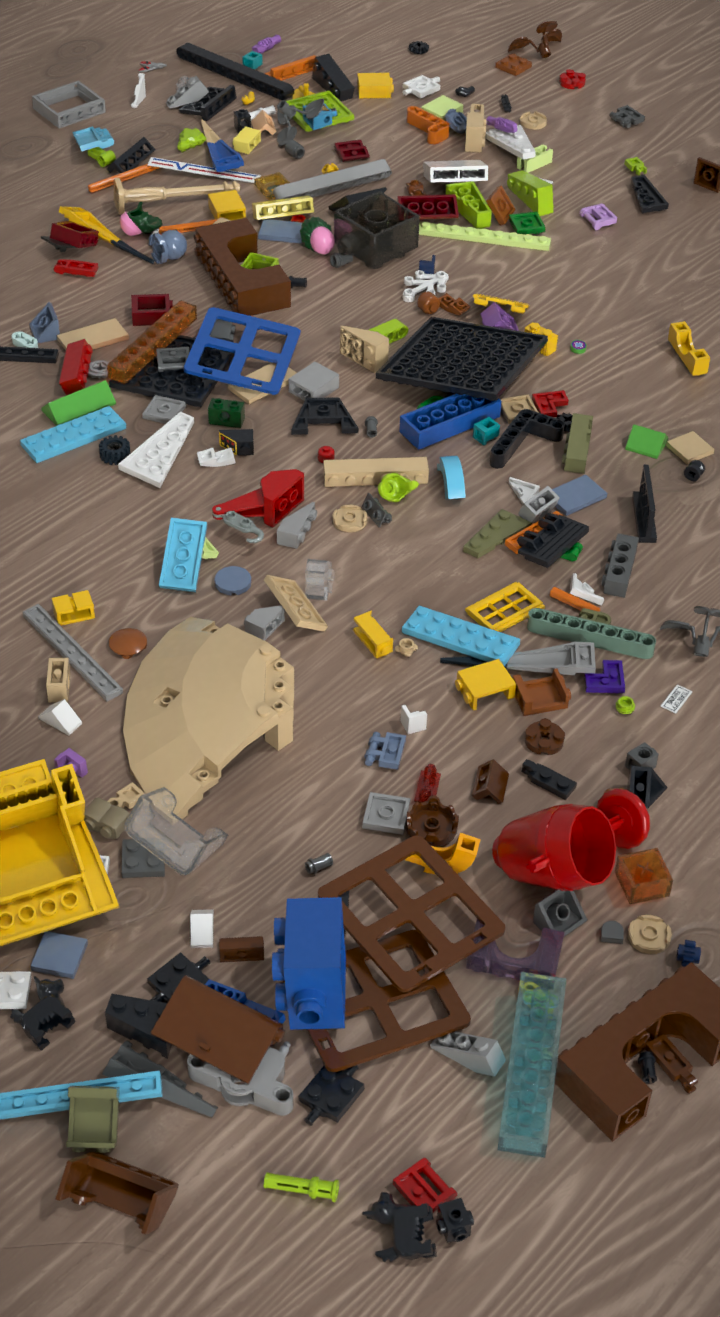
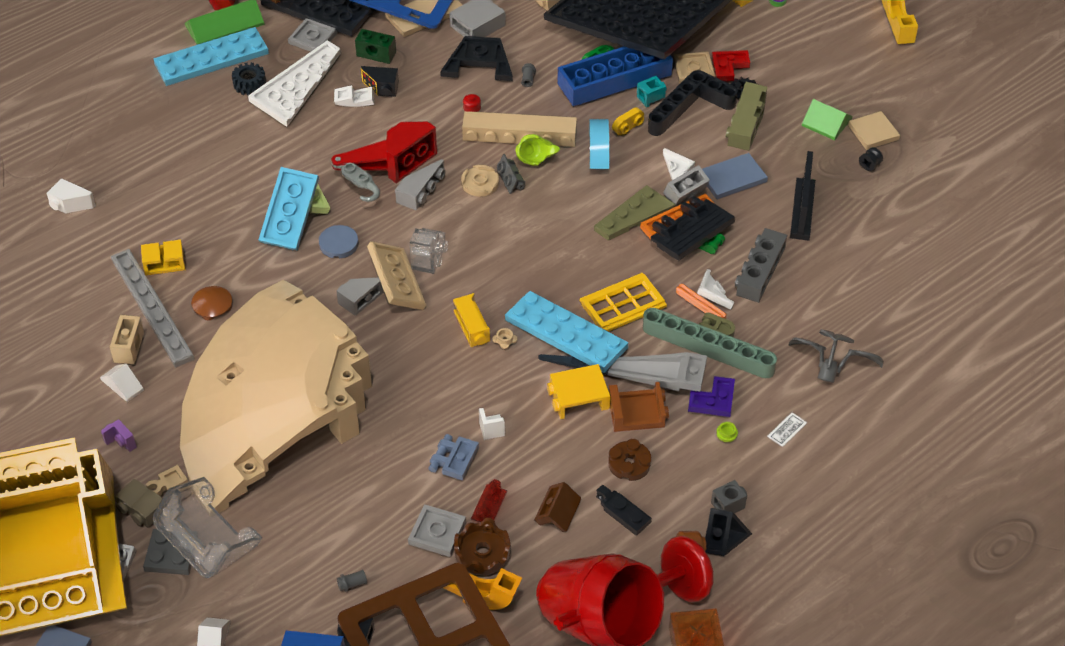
camera: 10 degrees right, 5 degrees up
none -> yellow plate [612,107,645,135]

